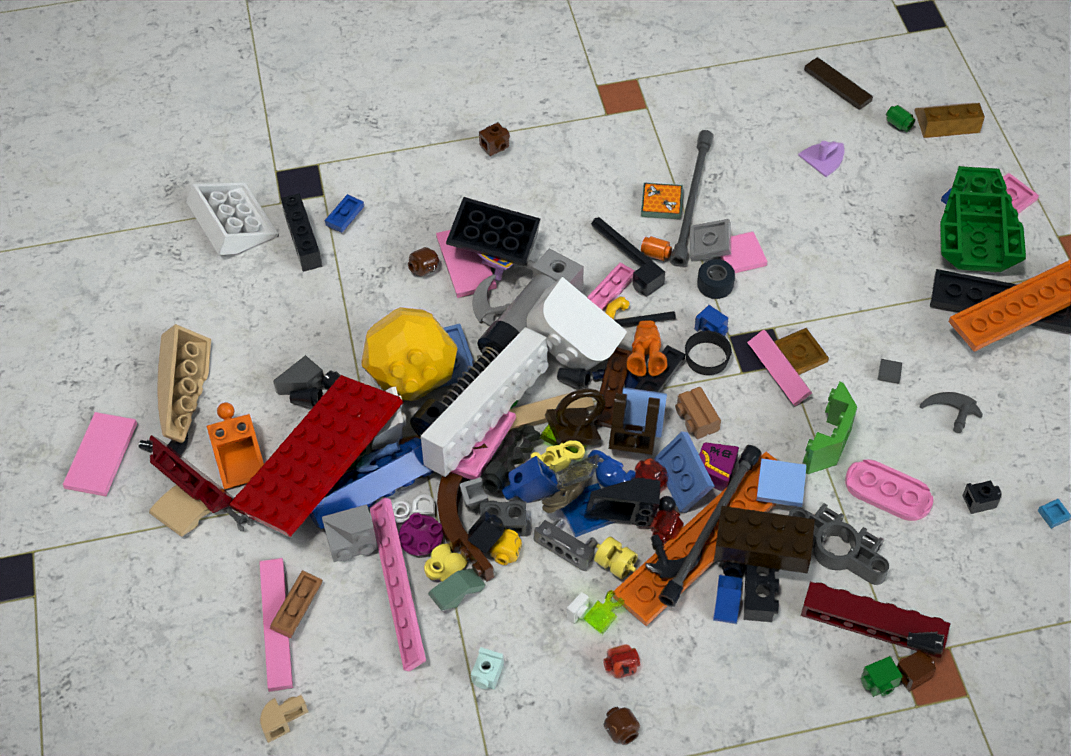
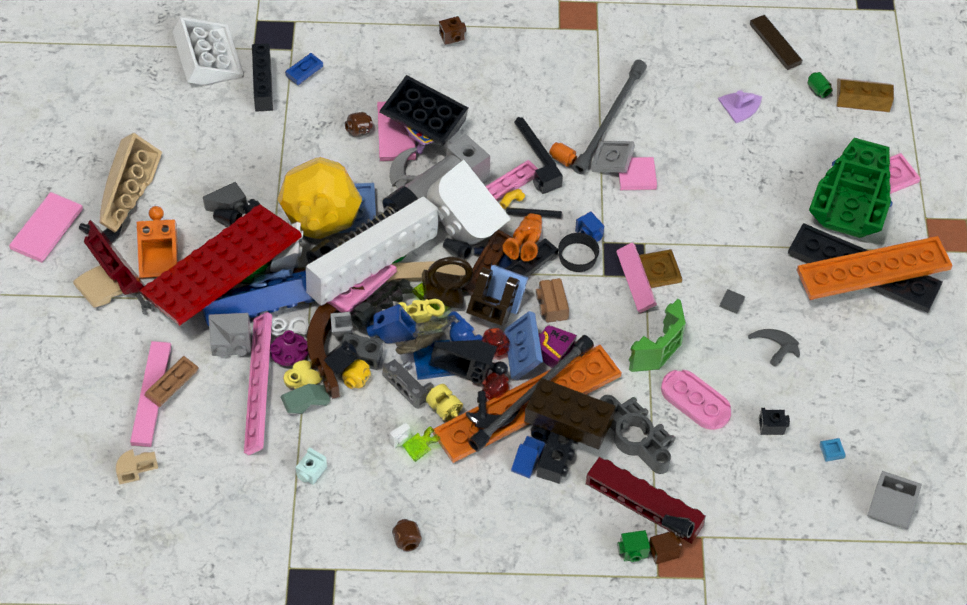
camera: 10 degrees right, 0 degrees up
clear red head [603,644,640,679] -> none
tile [641,182,683,219] -> none
black wheel [697,259,735,299] -> none
light blue tile [756,459,806,507] -> none

